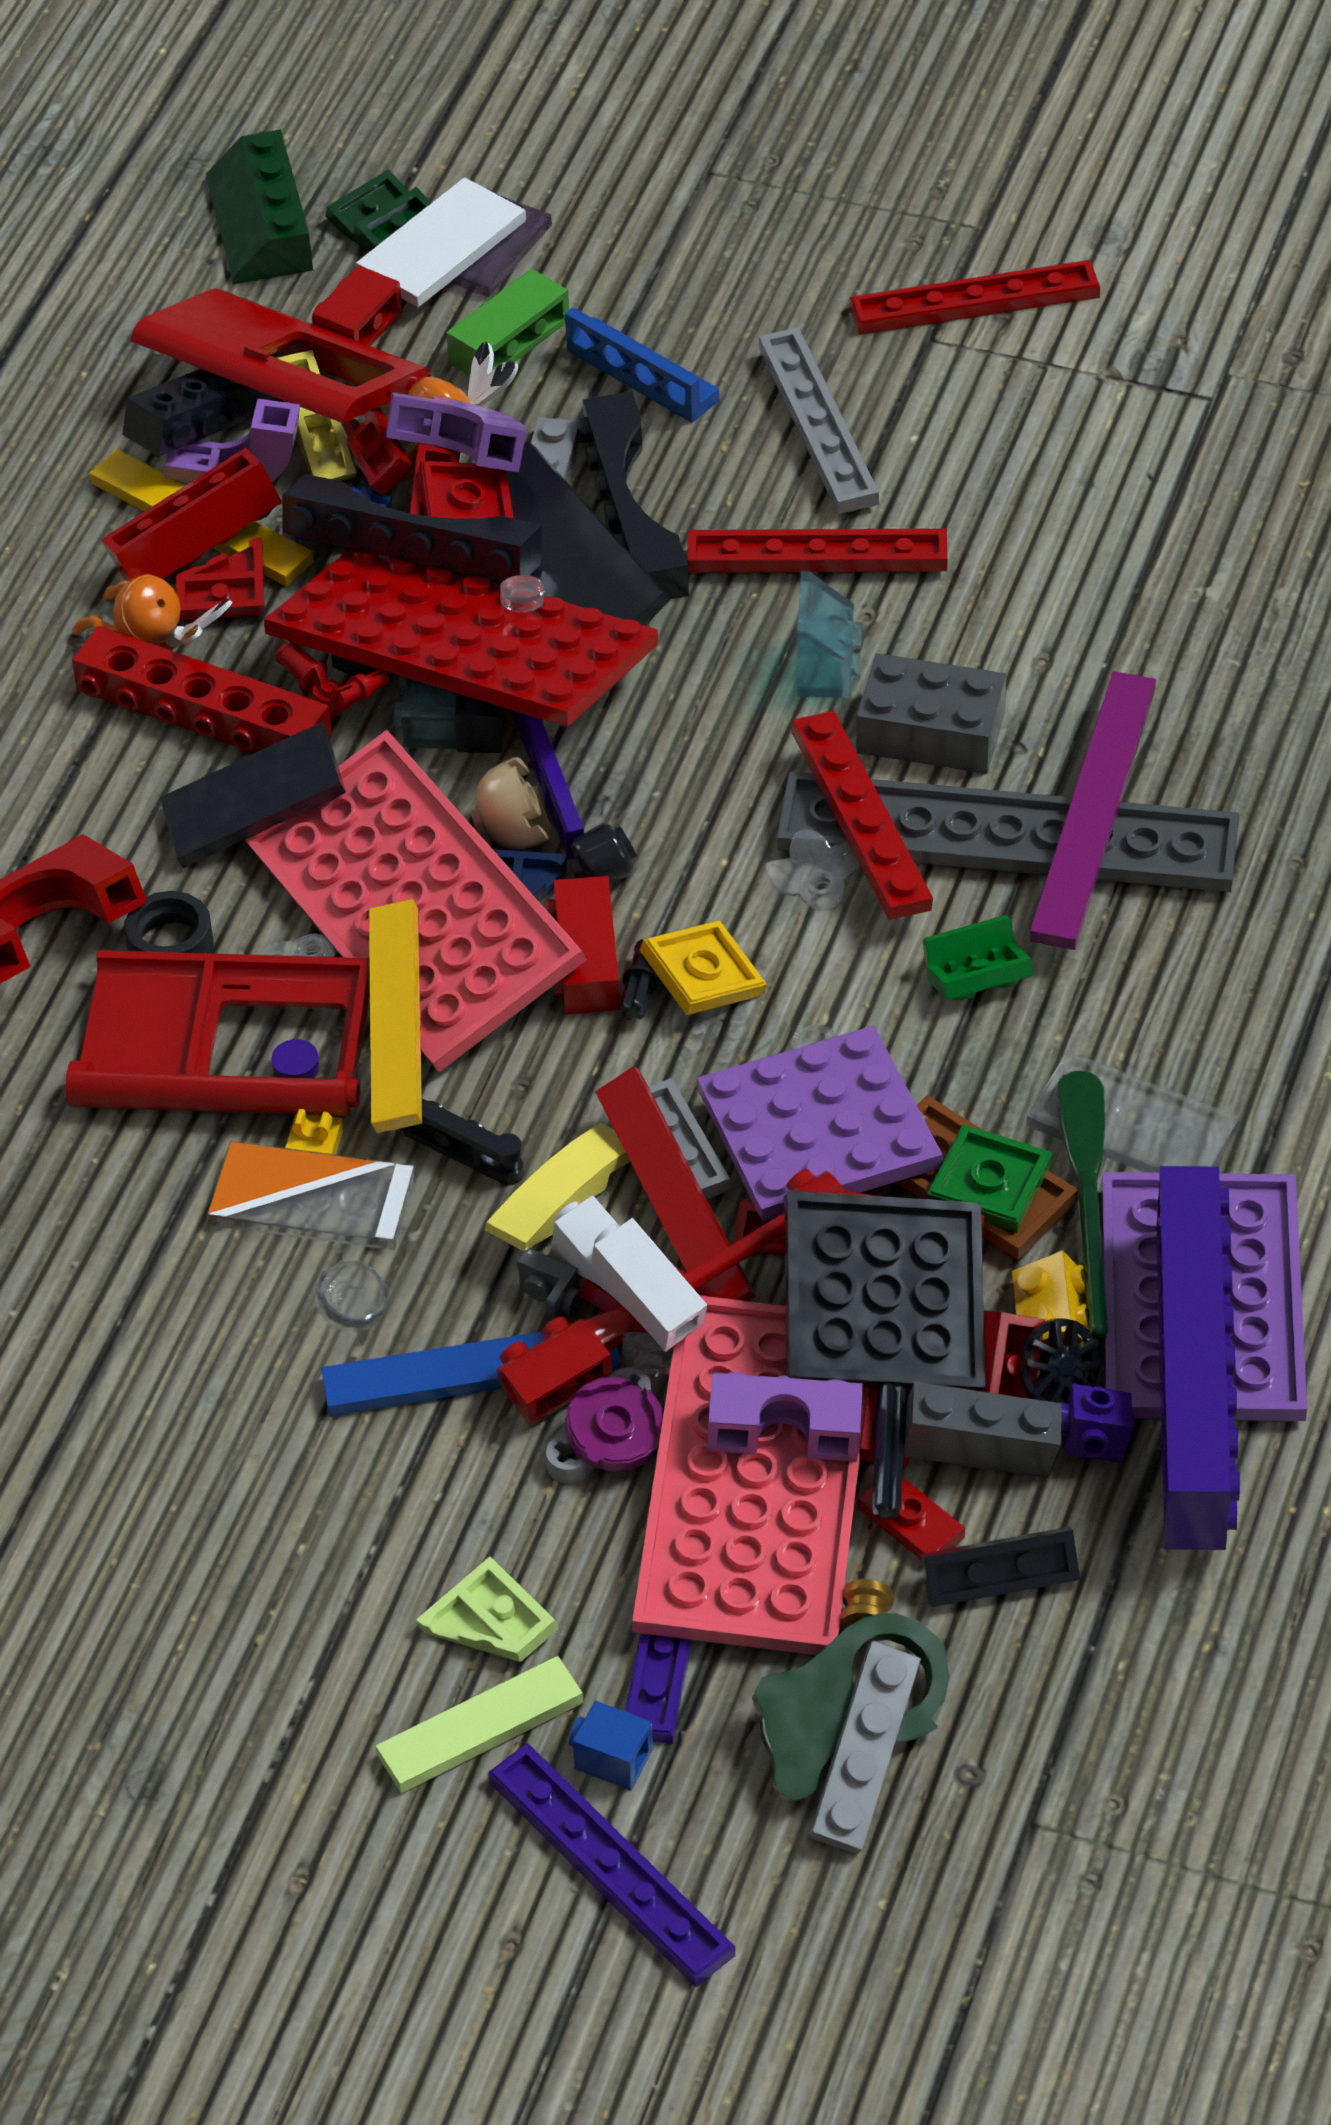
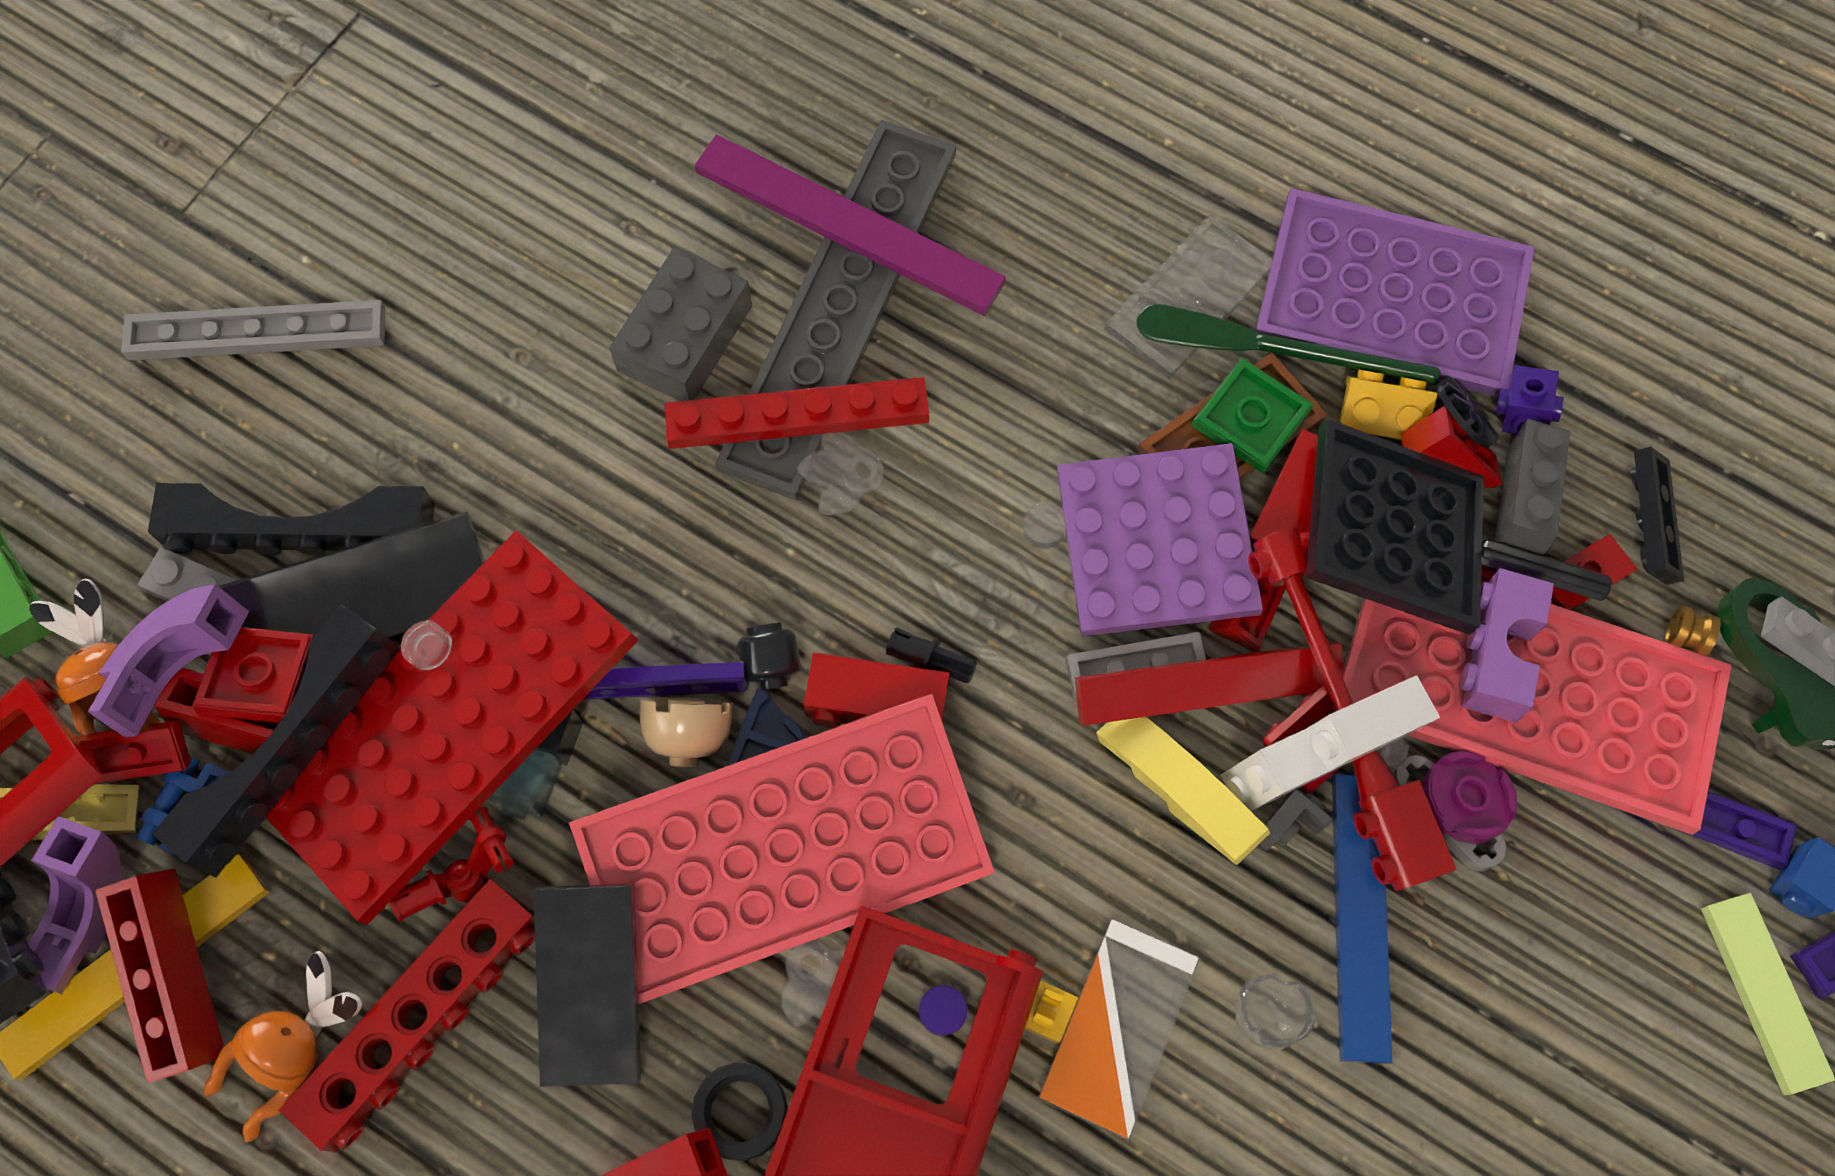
camera: 80 degrees left, 20 degrees up
red wing [176,537,265,621] -> none
yellow tile [369,899,422,1133] -> none
black plate [403,1098,524,1185] -> none
yellowish green wing [416,1556,559,1662] -> none
blue fence [565,307,719,423] -> none
yellow tile [640,920,767,1015] -> none
red plate [687,528,948,573] -> none
clear light blue slope [797,571,863,698] -> none
red tile [849,260,1100,335] -> none
green bracket [922,915,1034,1000] -> none
dark purple brick [1156,1166,1240,1550] -> none

